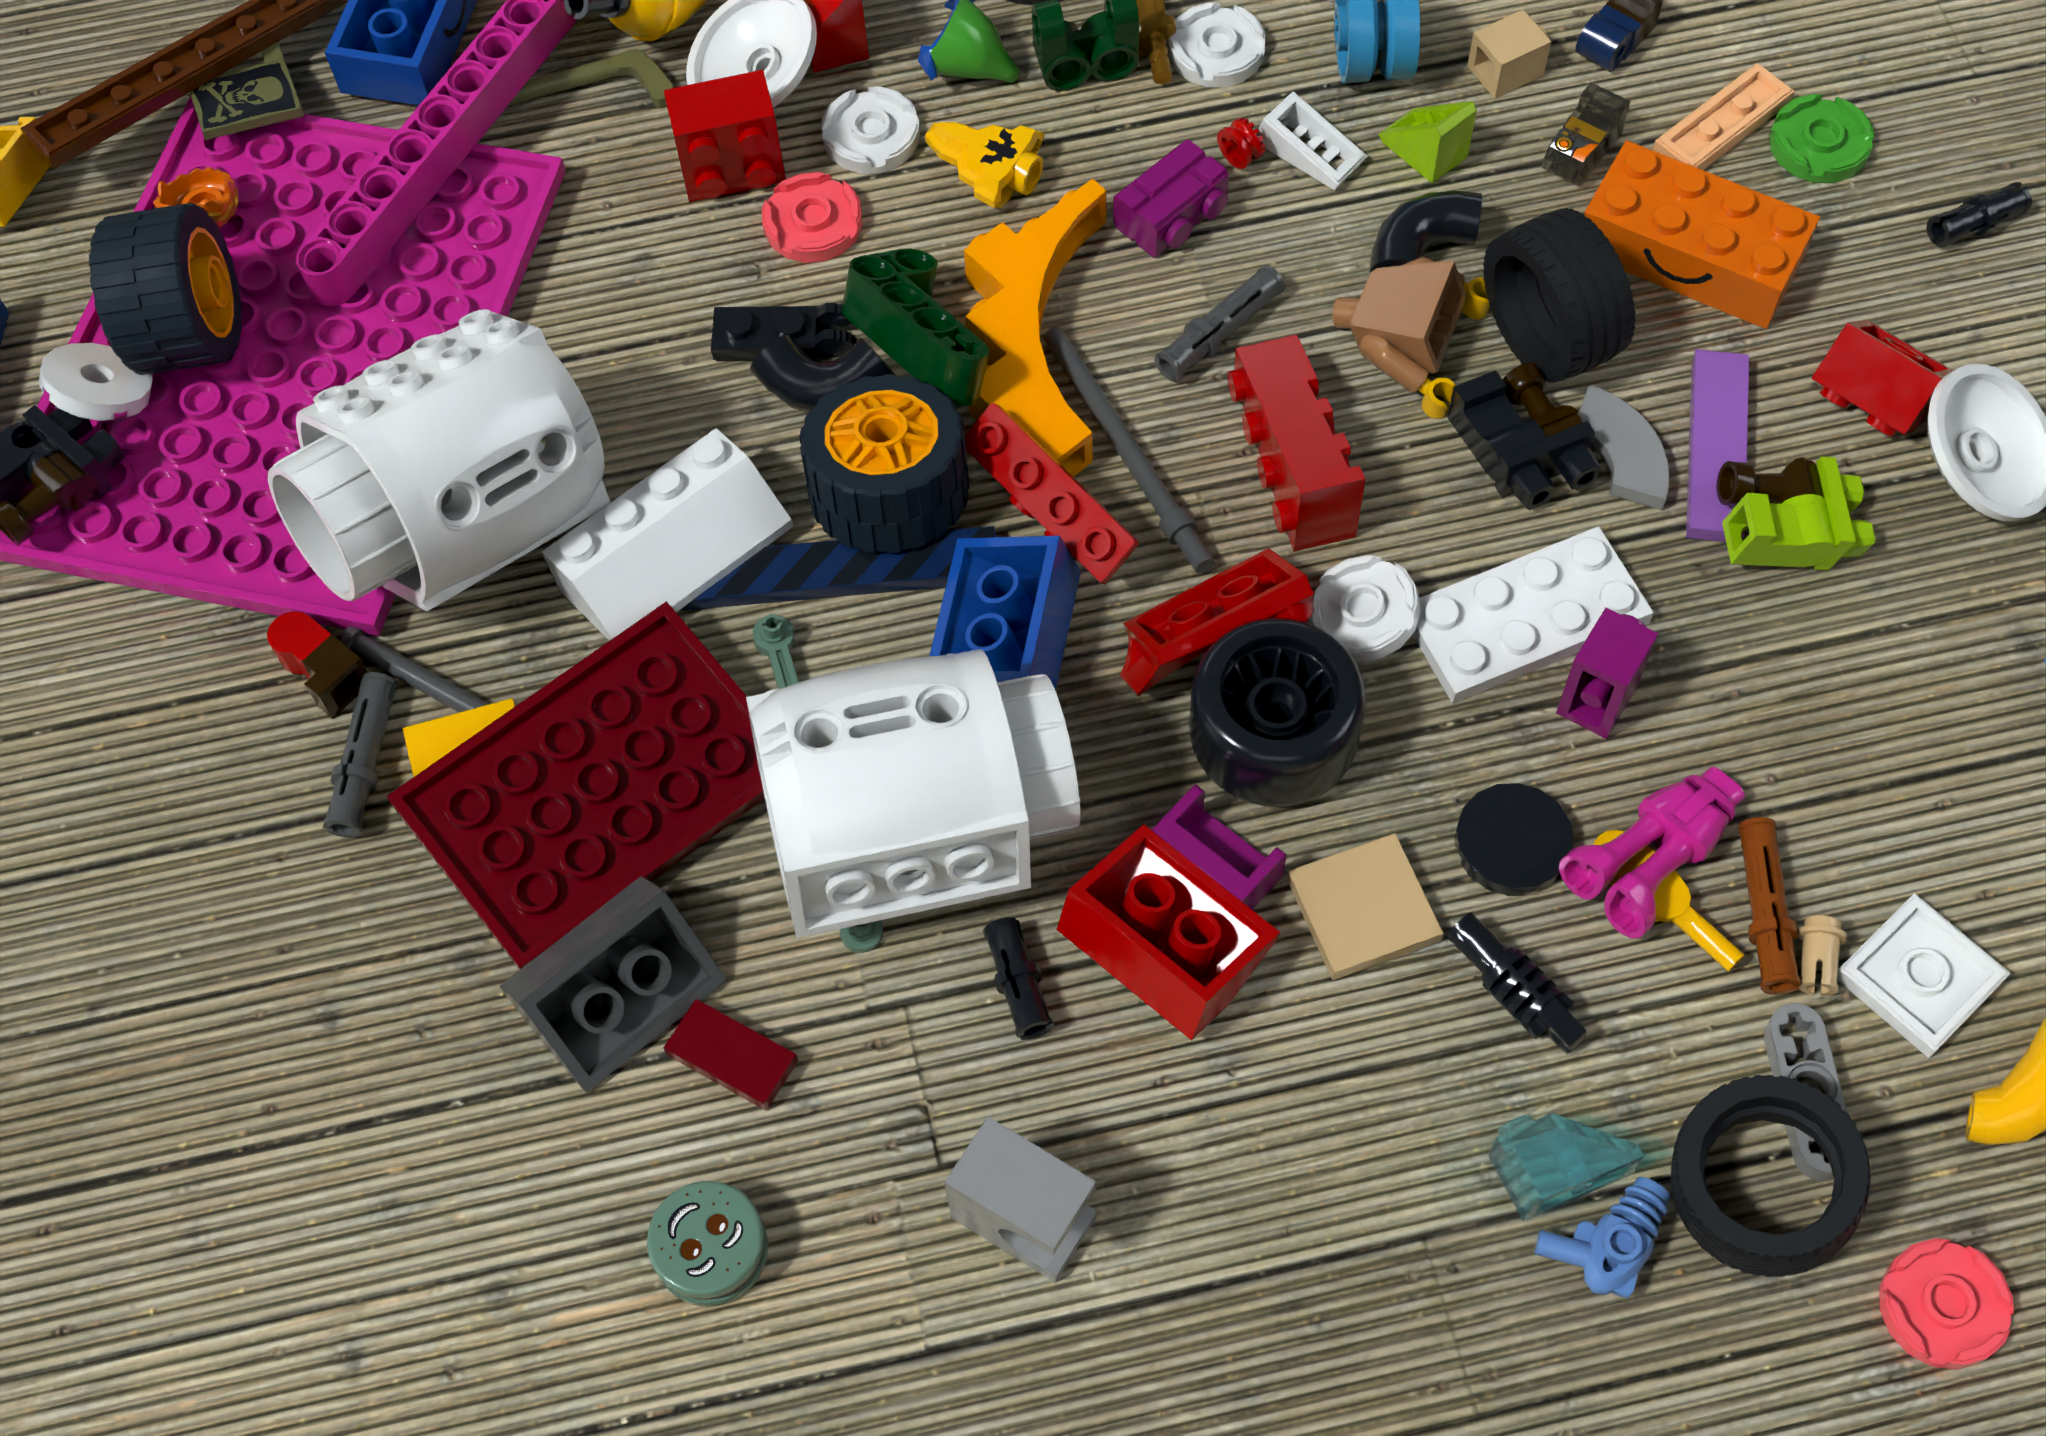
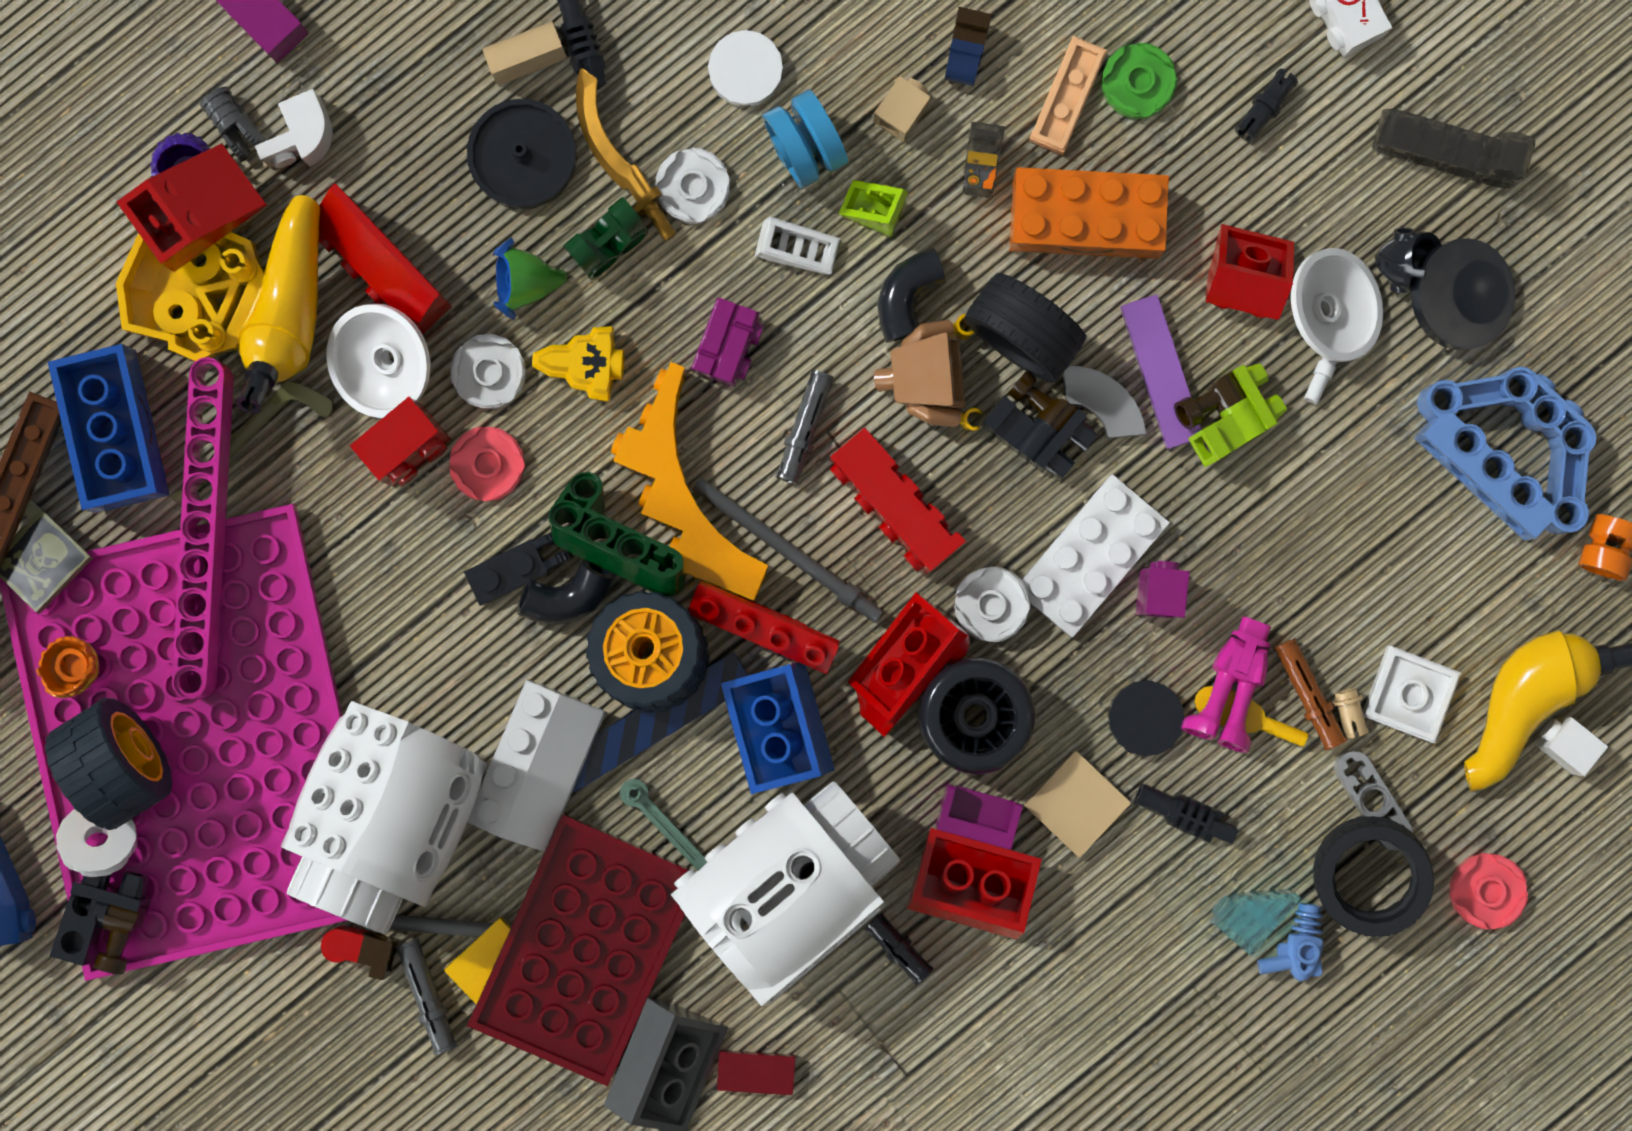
camera: 25 degrees left, 25 degrees up
light grey piece [944,1117,1097,1282] -> none
red bush [1217,117,1266,169] -> none
none -> white piece [1303,357,1337,405]

